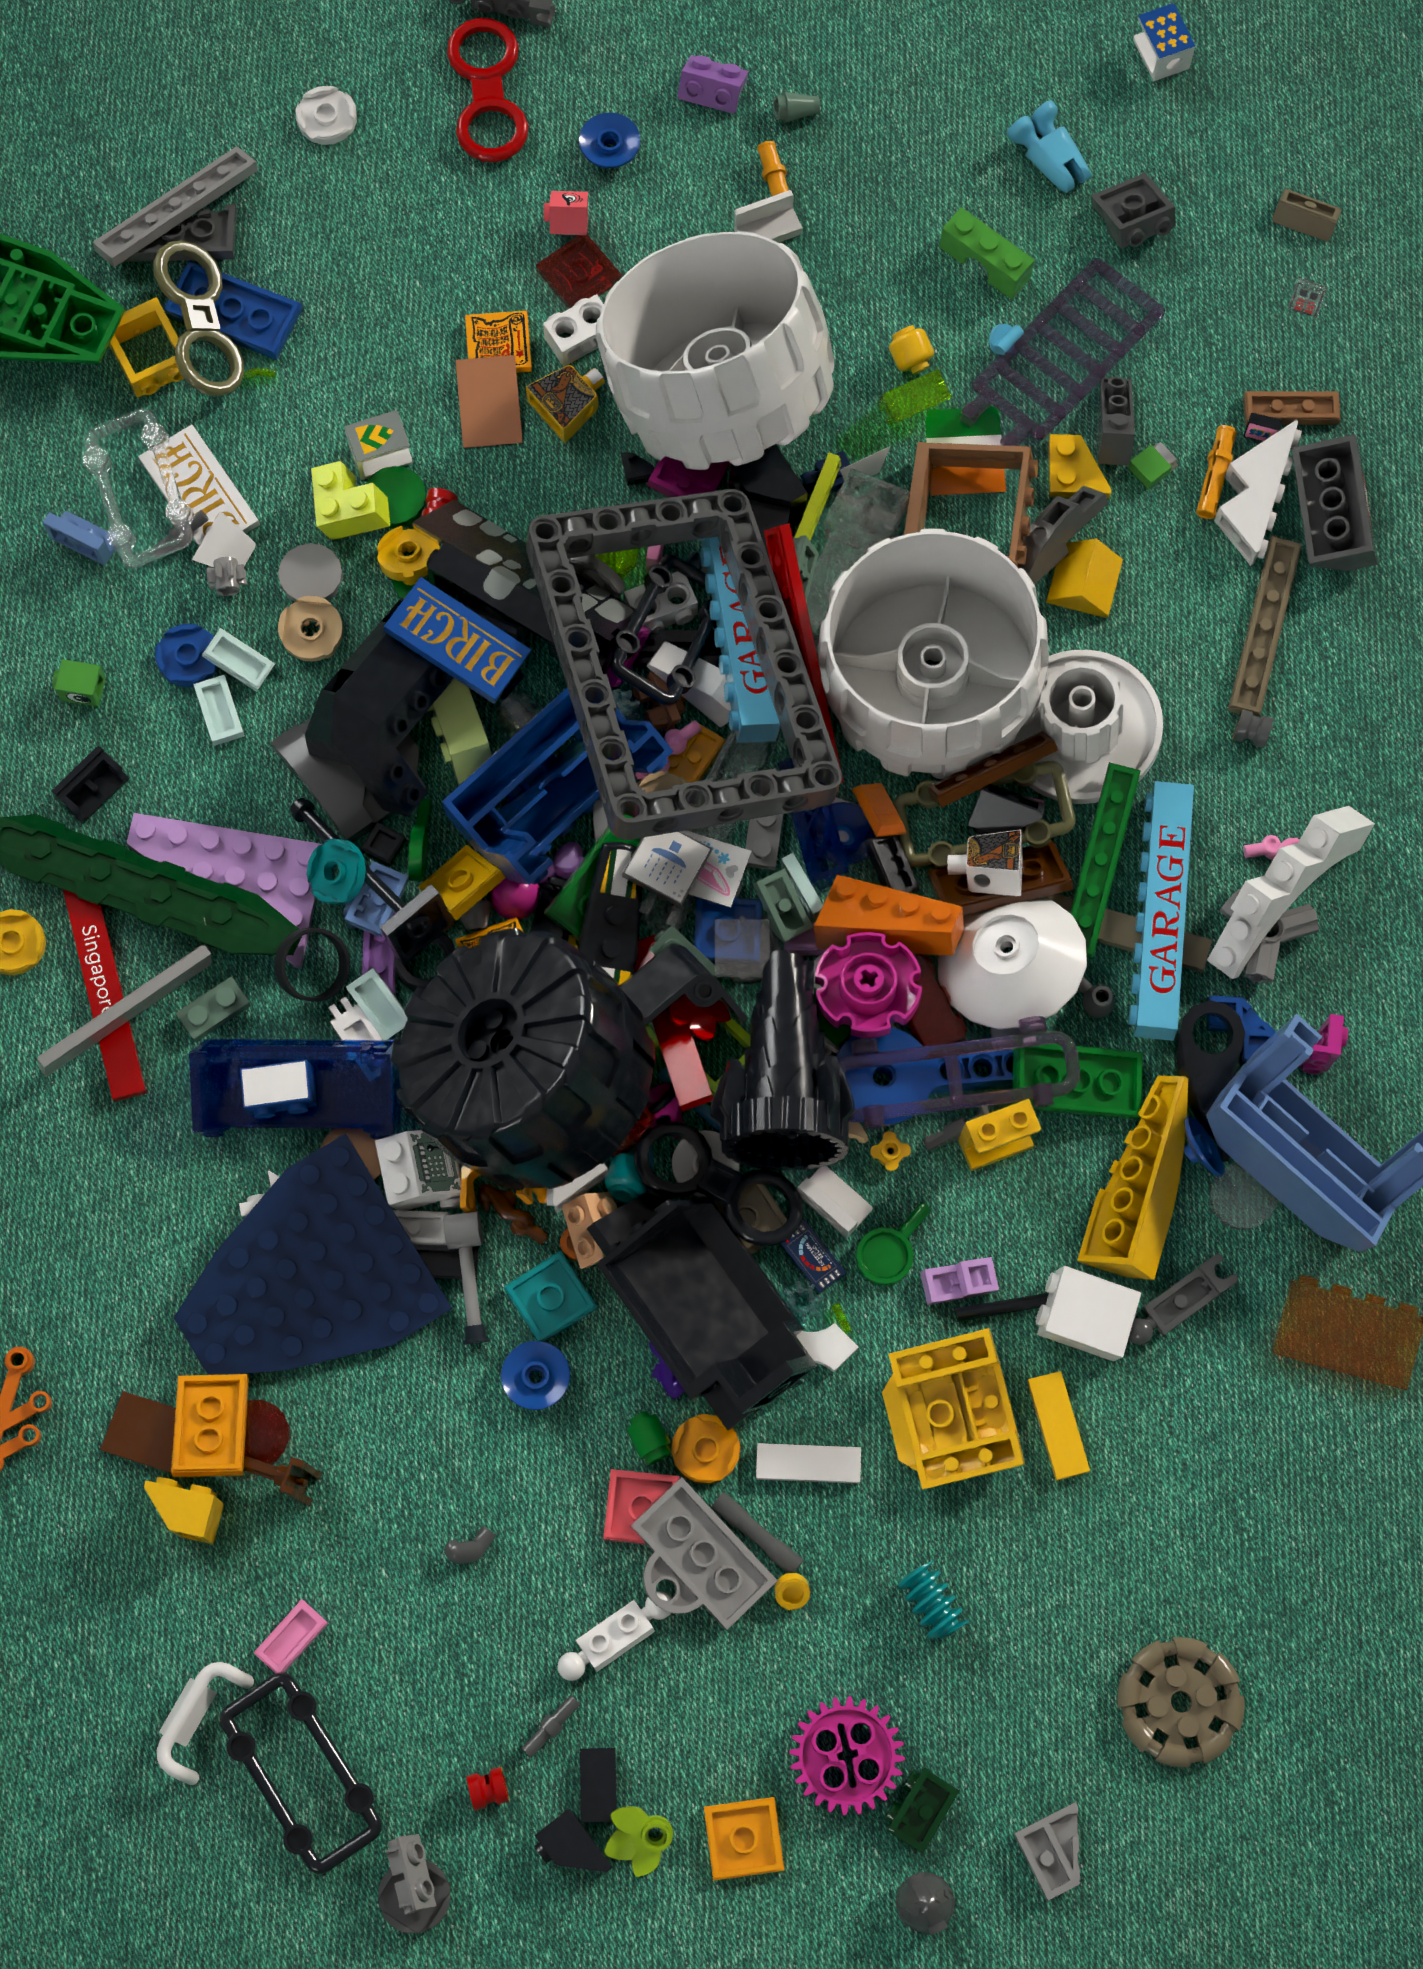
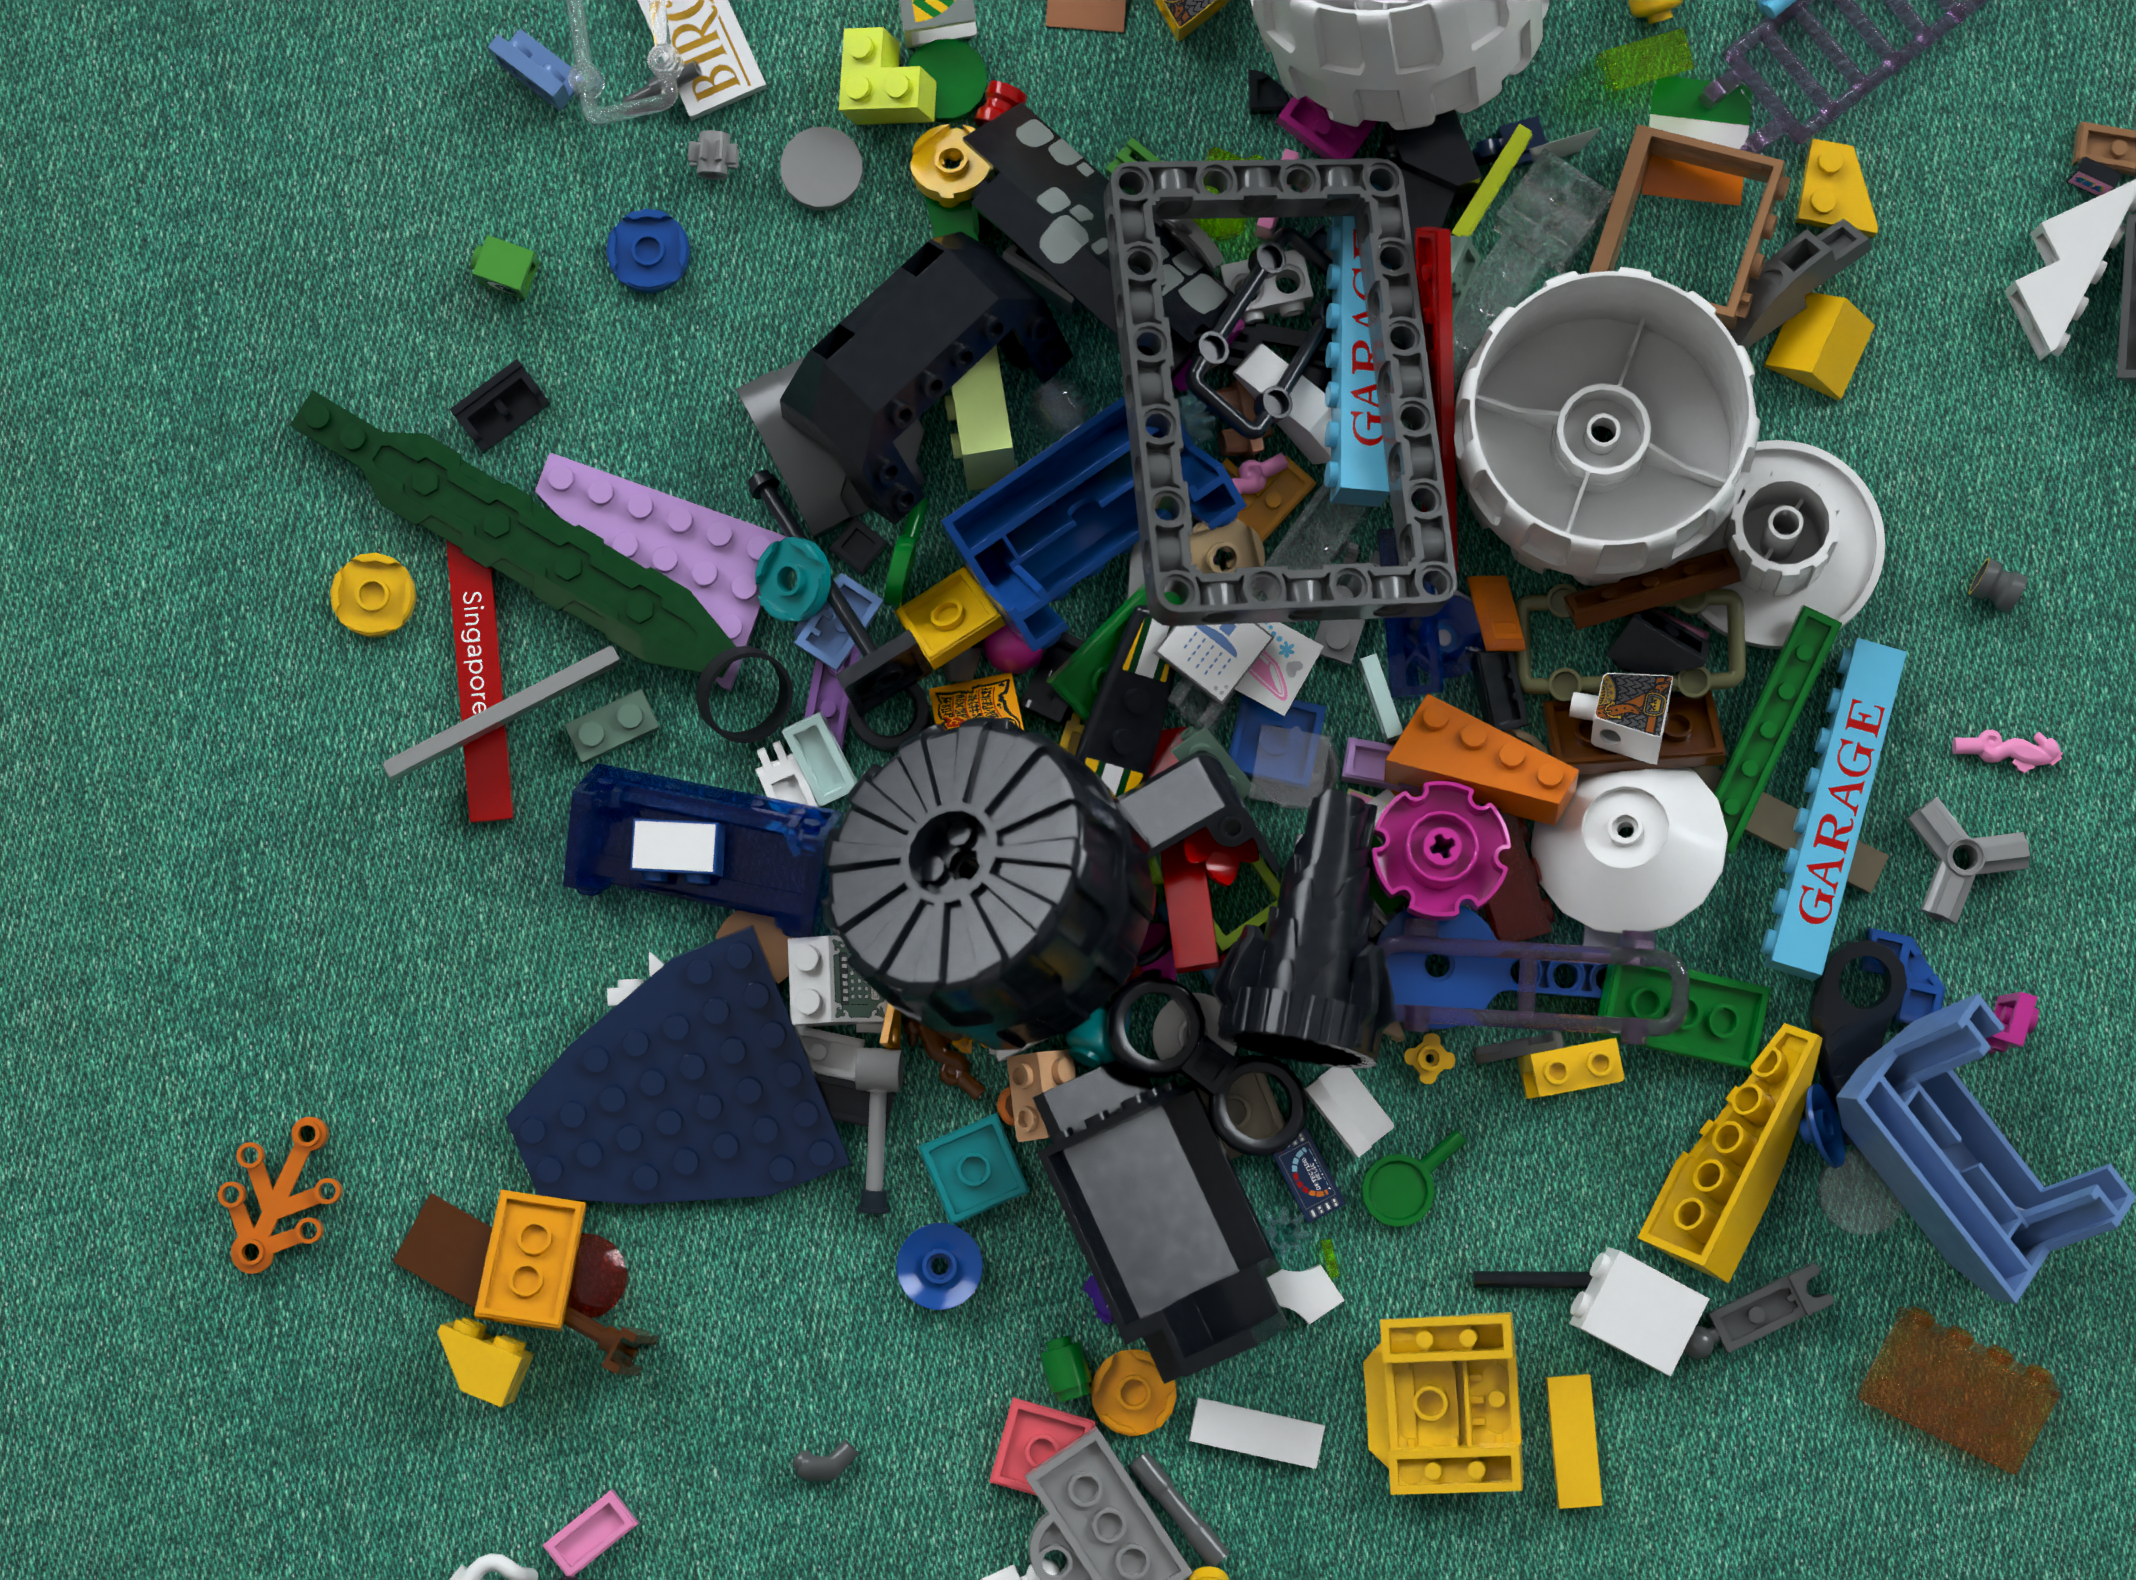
camera: 10 degrees right, 10 degrees up
white sticker [192,511,256,567] -> none
light aqua tile [193,675,245,746] -> none
light aqua tile [202,628,275,692] -> none
tan plate [278,596,344,662] -> none
blue tile [383,577,531,704] -> none
medium lavender rock [540,841,584,884] -> none
sand green slope [753,868,813,942] -> none
lavender slope [920,1257,999,1305] -> none
dark grey bar [1078,976,1116,1019] -> none
dark grey slope [1097,377,1135,466] -> none
bright green piece [1128,442,1178,490] -> none
light orange pin [1196,425,1237,519] -> none
white arch [1207,806,1375,979] -> none
dark tan tile [1227,536,1302,717] -> none

